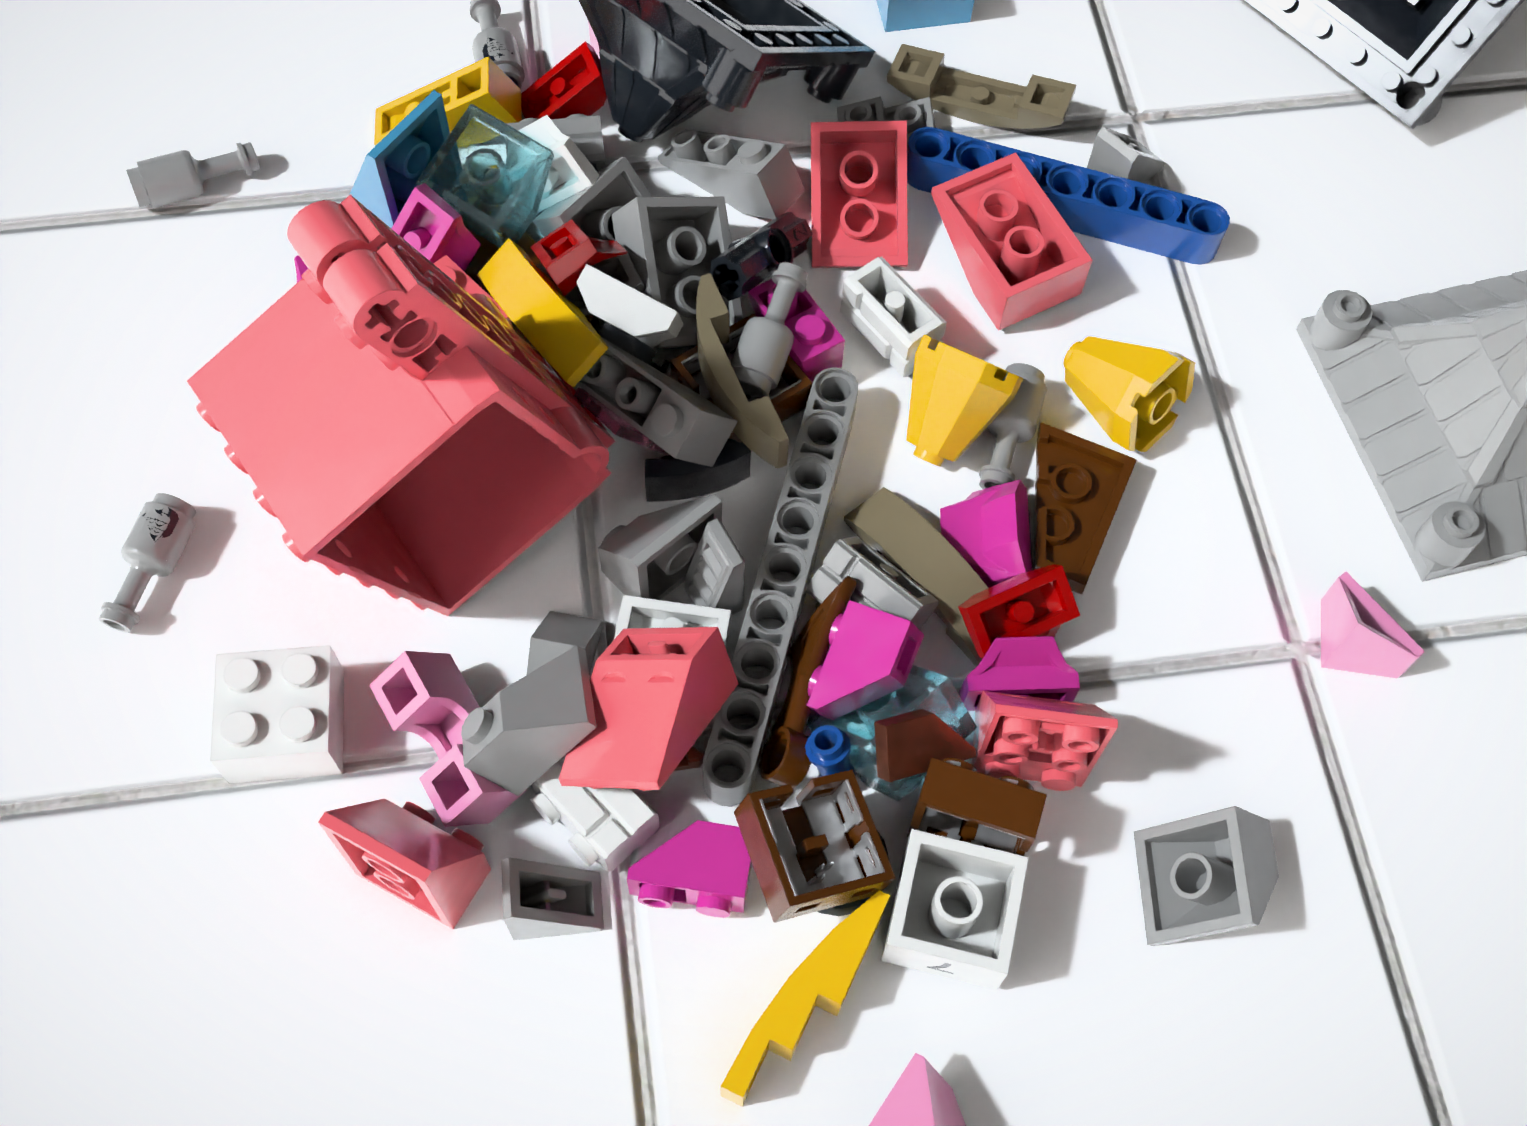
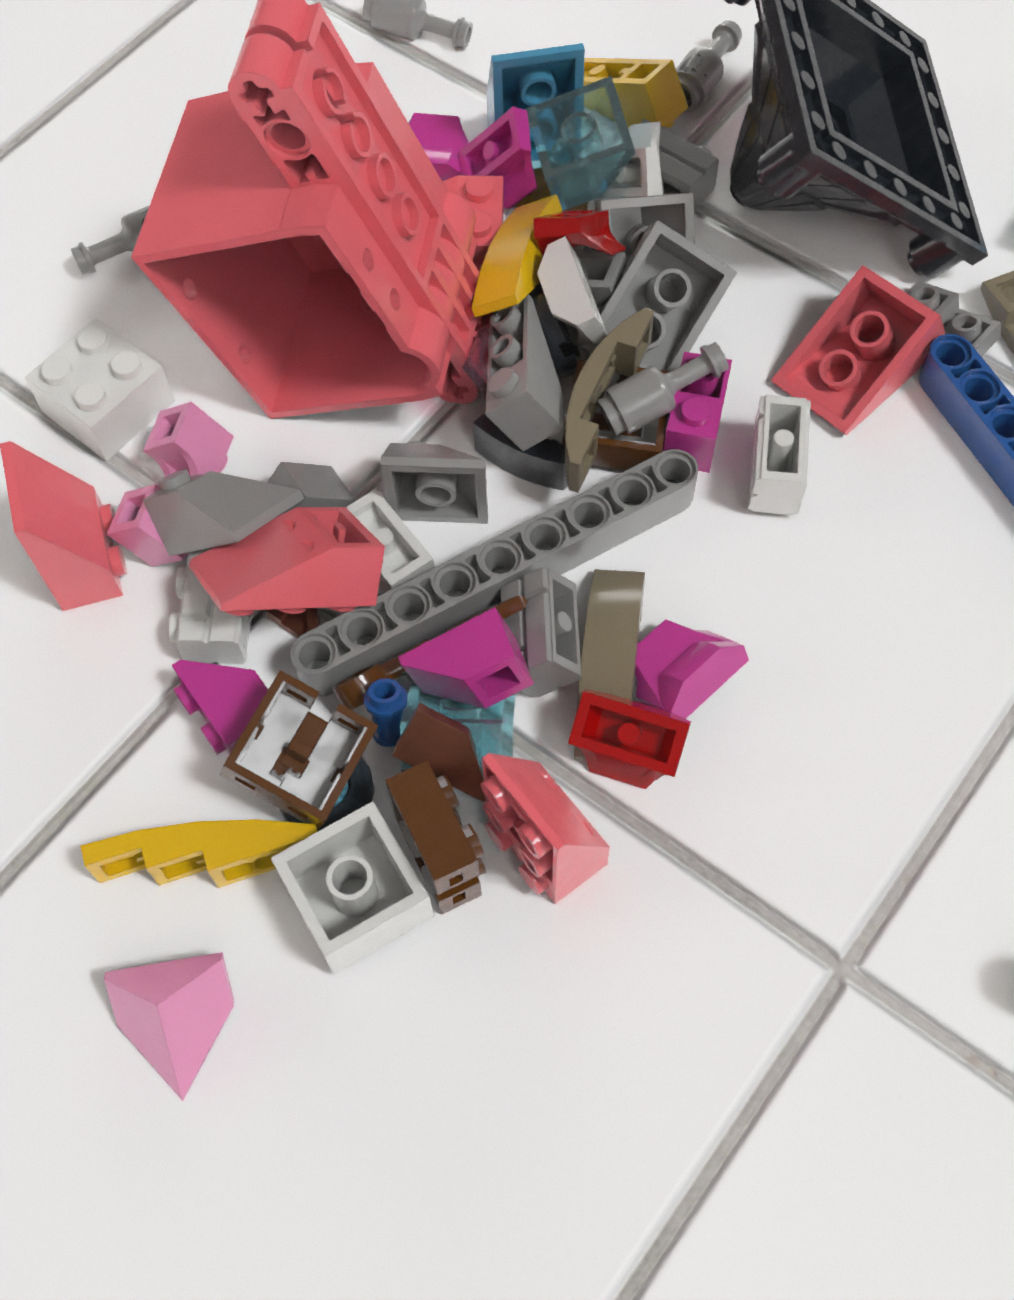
camera: 50 degrees right, 0 degrees up
light grey slope [501,857,604,941] -> none
red slope [521,41,607,119] -> none
light grey slope [657,129,805,220] -> none
light grey slope [684,519,745,615] -> none
black piece [708,211,812,301] -> none
yellow cone [906,335,1023,467] -> none
coral slope [931,152,1093,331] -> none
dark pink slope [959,636,1080,711] -> none
light grey piece [979,363,1047,489] -> none
reddish brown wing [1032,422,1137,595] -> none
yellow cone [1063,336,1196,452] -> none
light grey slope [1133,806,1279,947] -> none
bright pink slope [1321,571,1425,679] -> none

